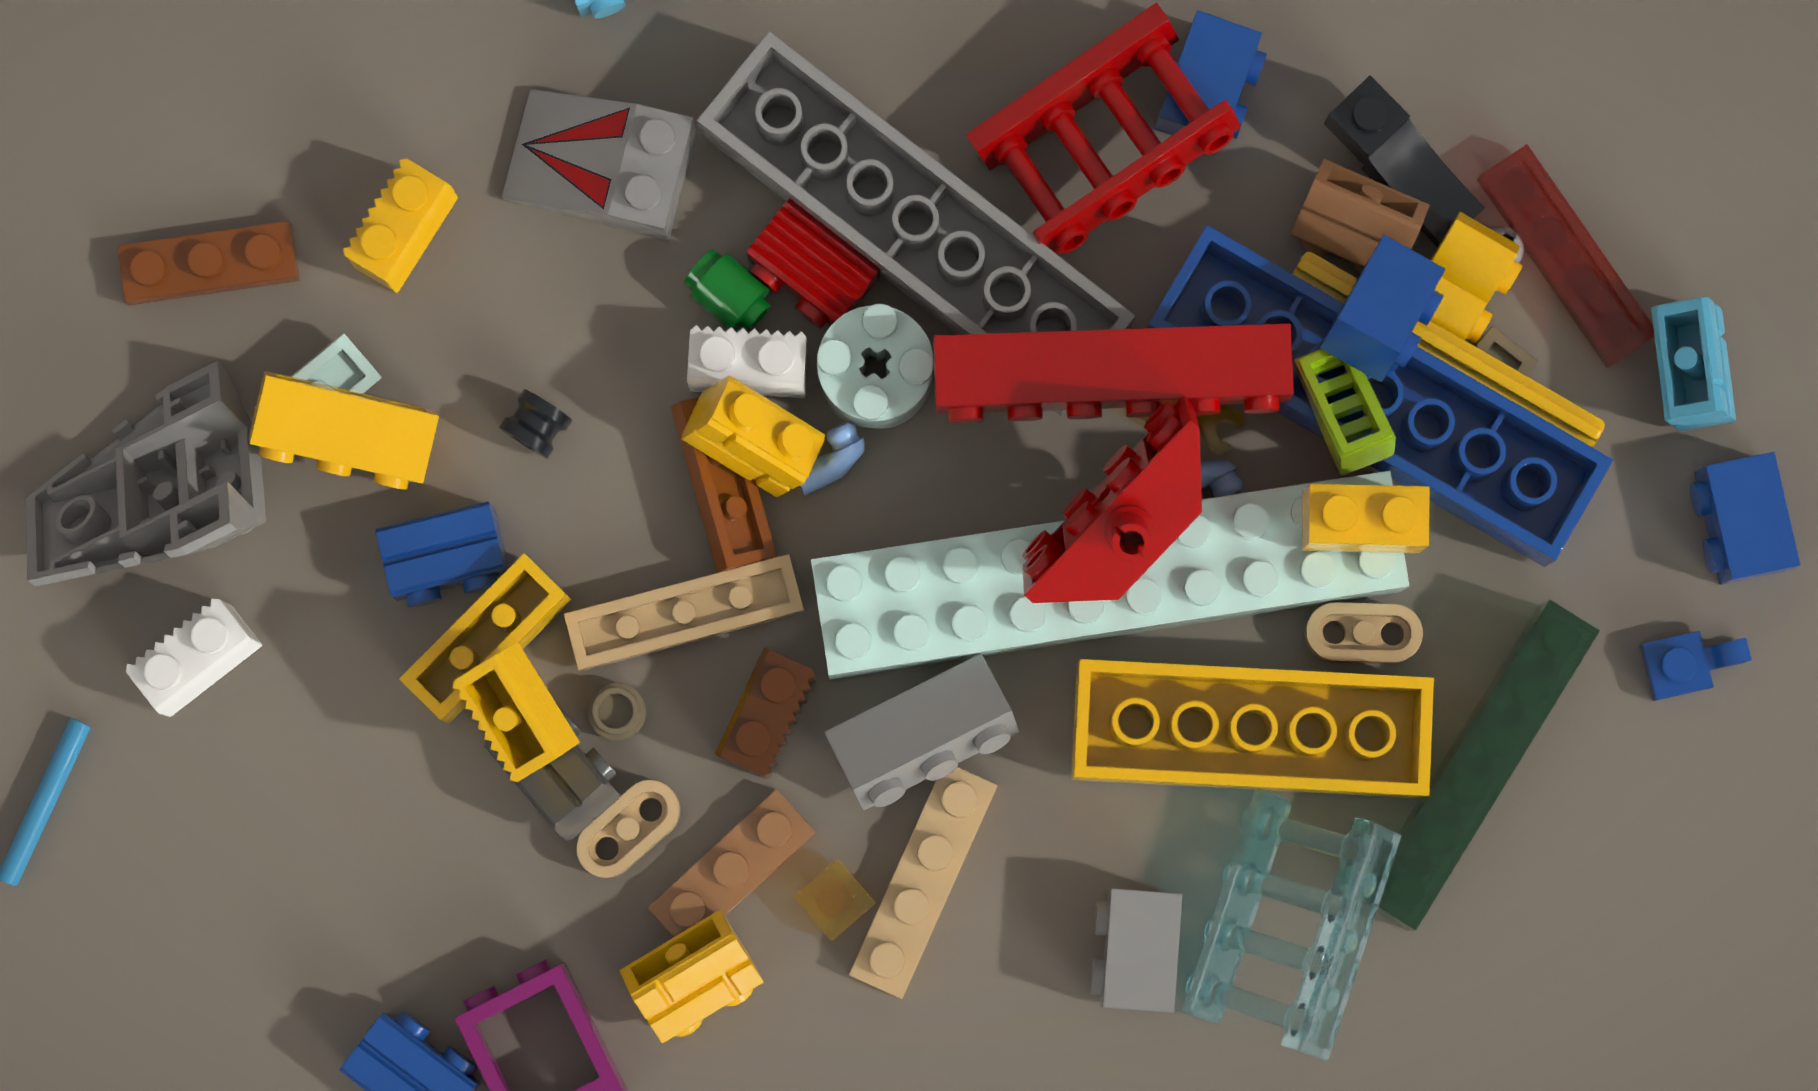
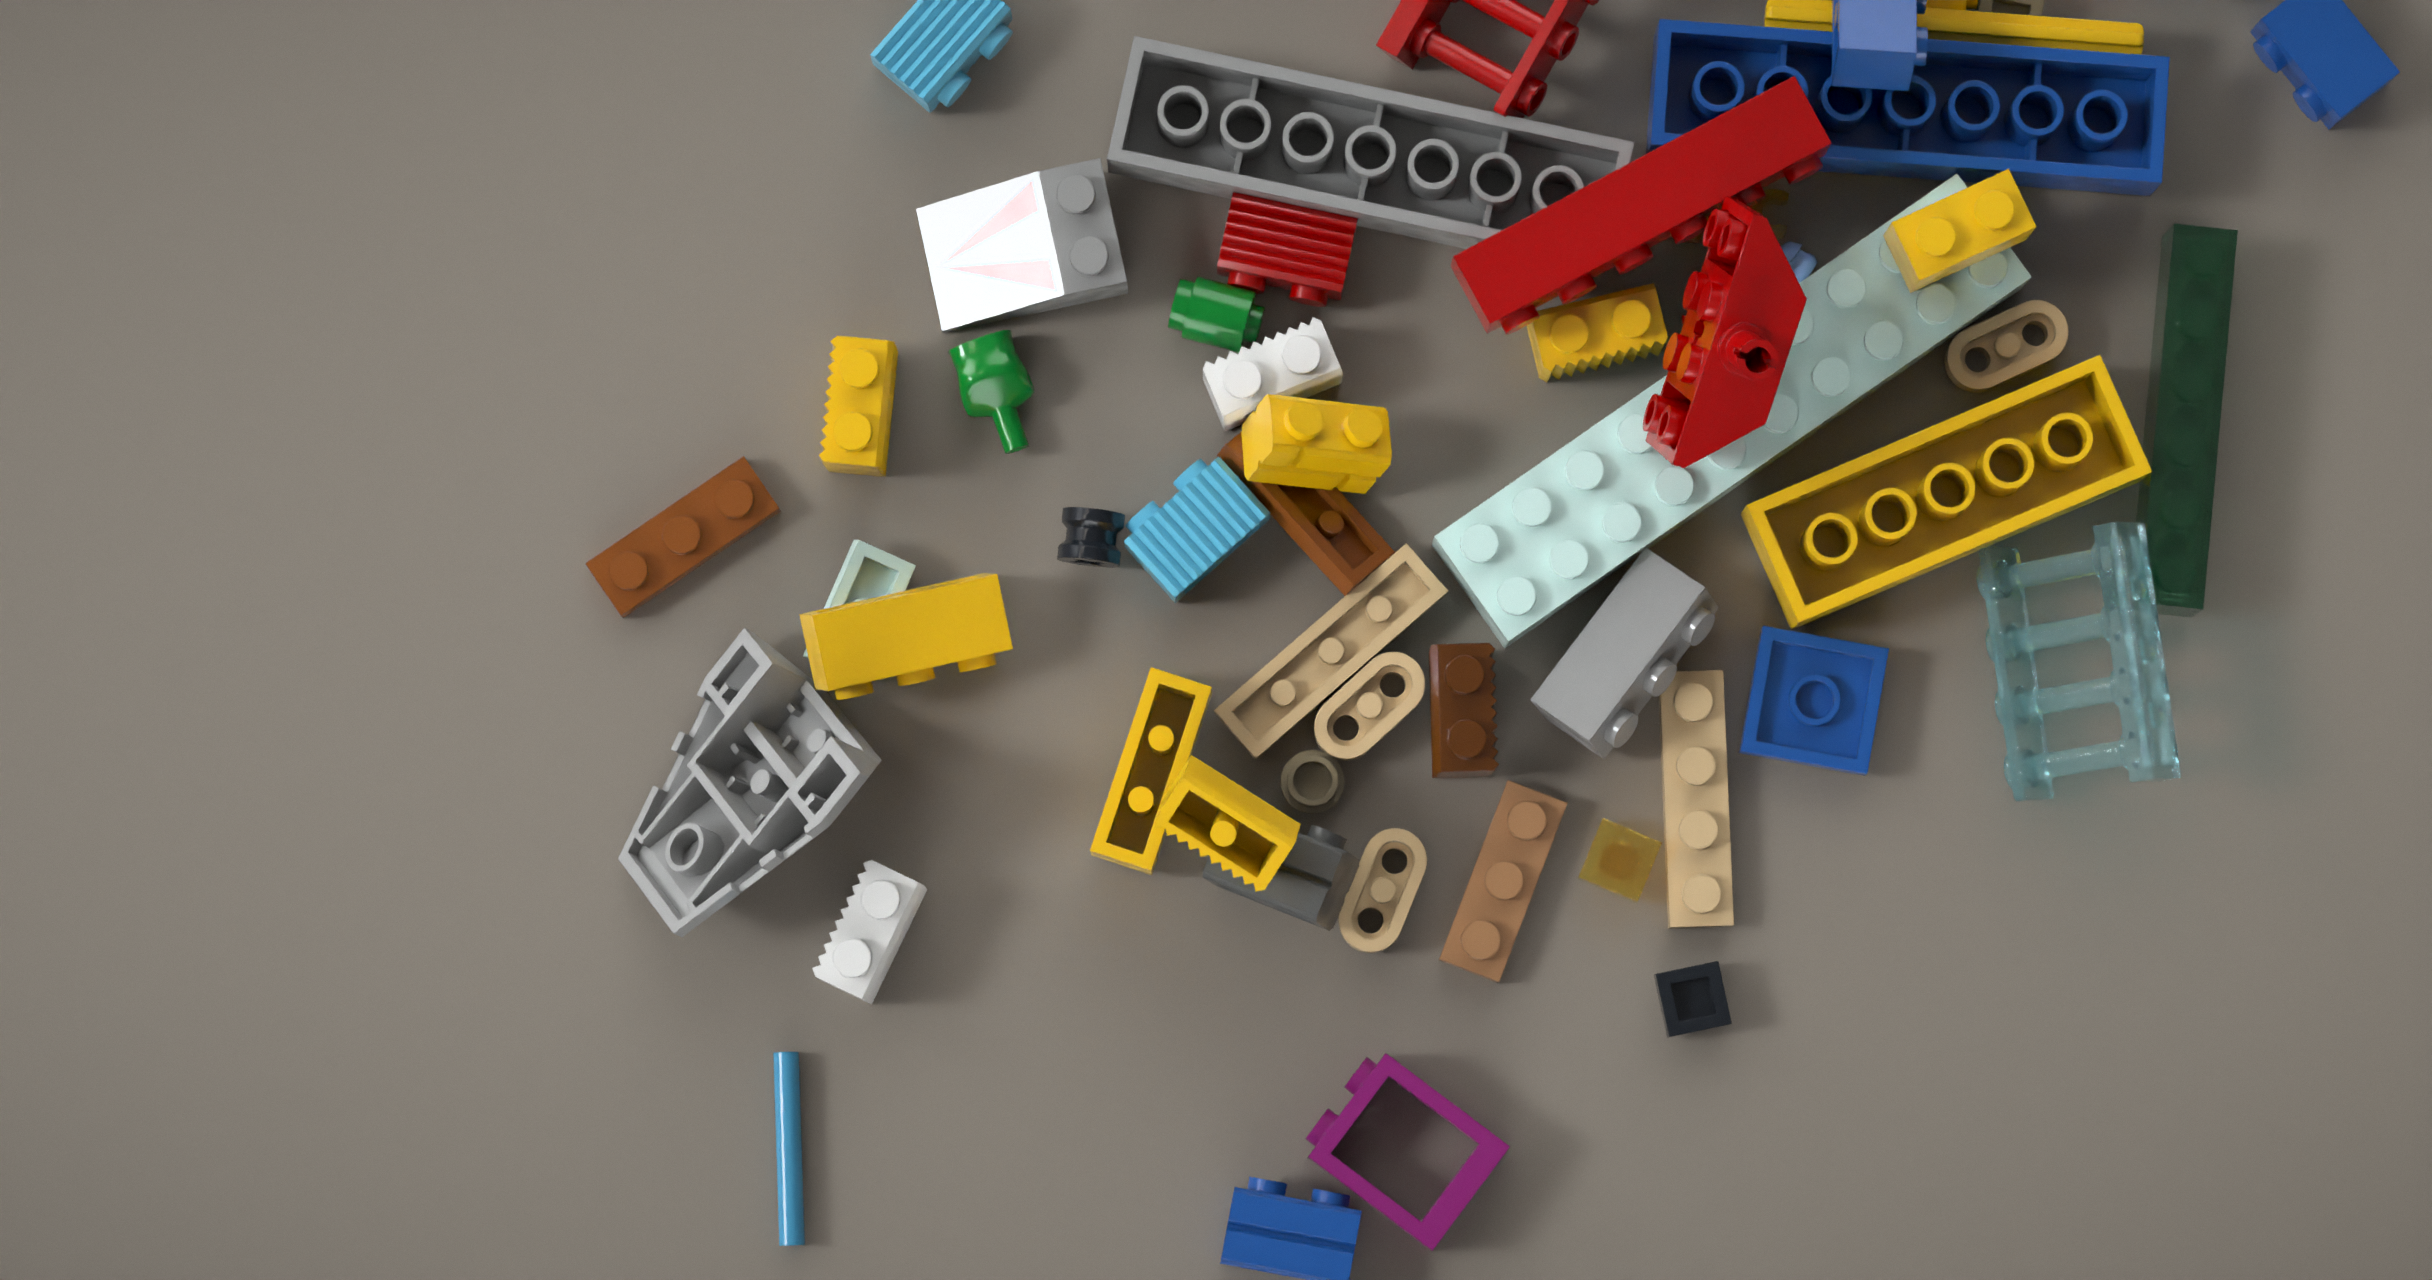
camera: 25 degrees left, 0 degrees up
blue brick [375,501,509,608] -> none
yellow brick [619,909,764,1043] -> none
light blue arm [799,422,865,496] -> none
light aqua brick [817,304,934,429] -> none
light grey brick [1090,889,1182,1013] -> none
lime slope [1294,349,1396,475] -> none
blue plate [1640,631,1752,701] -> none
none -> green piece [948,330,1034,454]
none -> medium azure brick [1124,457,1270,603]
none -> tan plate [1314,652,1425,761]
none -> yellow brick [1527,283,1668,383]
none -> black plate [1654,961,1732,1038]
none -> blue plate [1739,626,1889,776]

